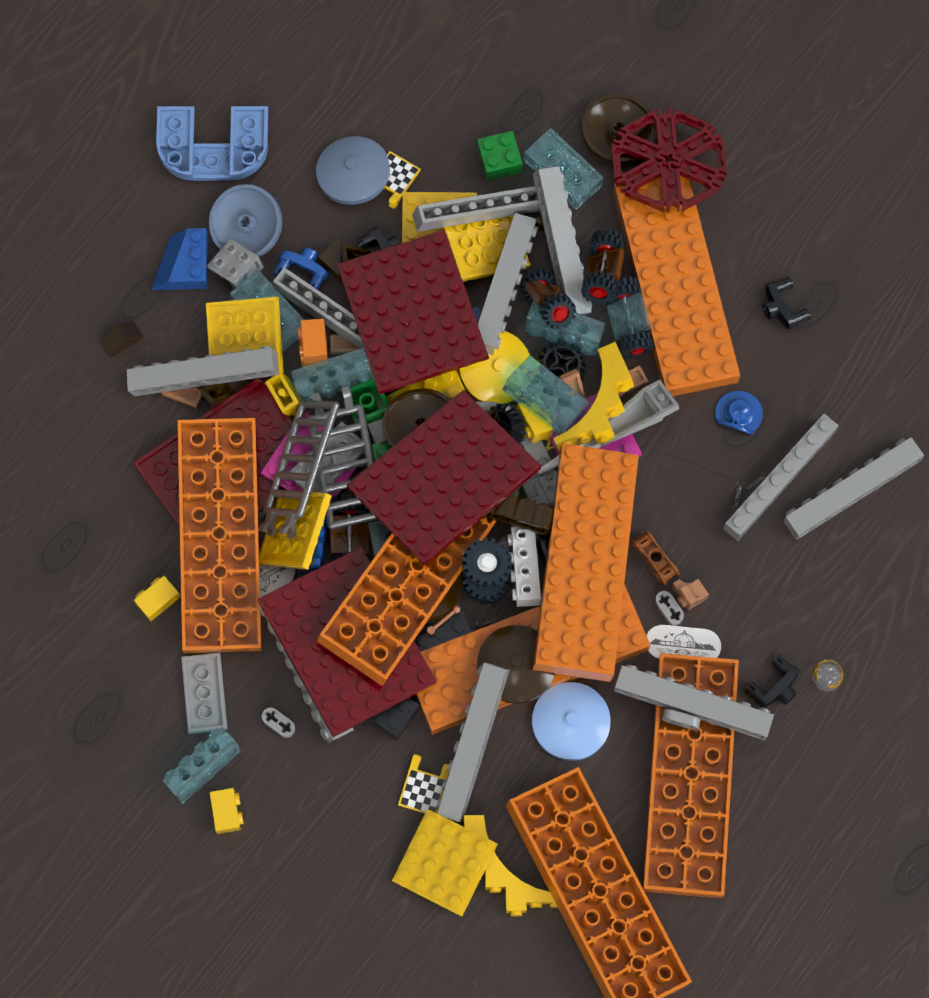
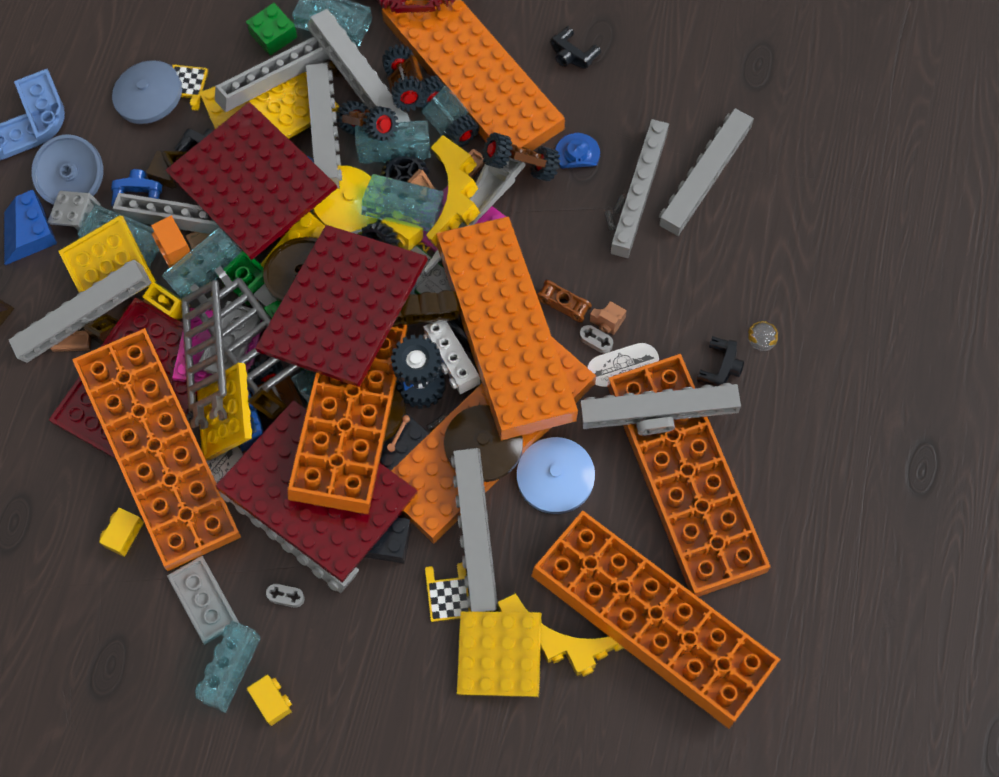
camera: 20 degrees left, 5 degrees down
none -> dark brown slope [248,385,287,421]
none -> black plate [482,132,560,182]

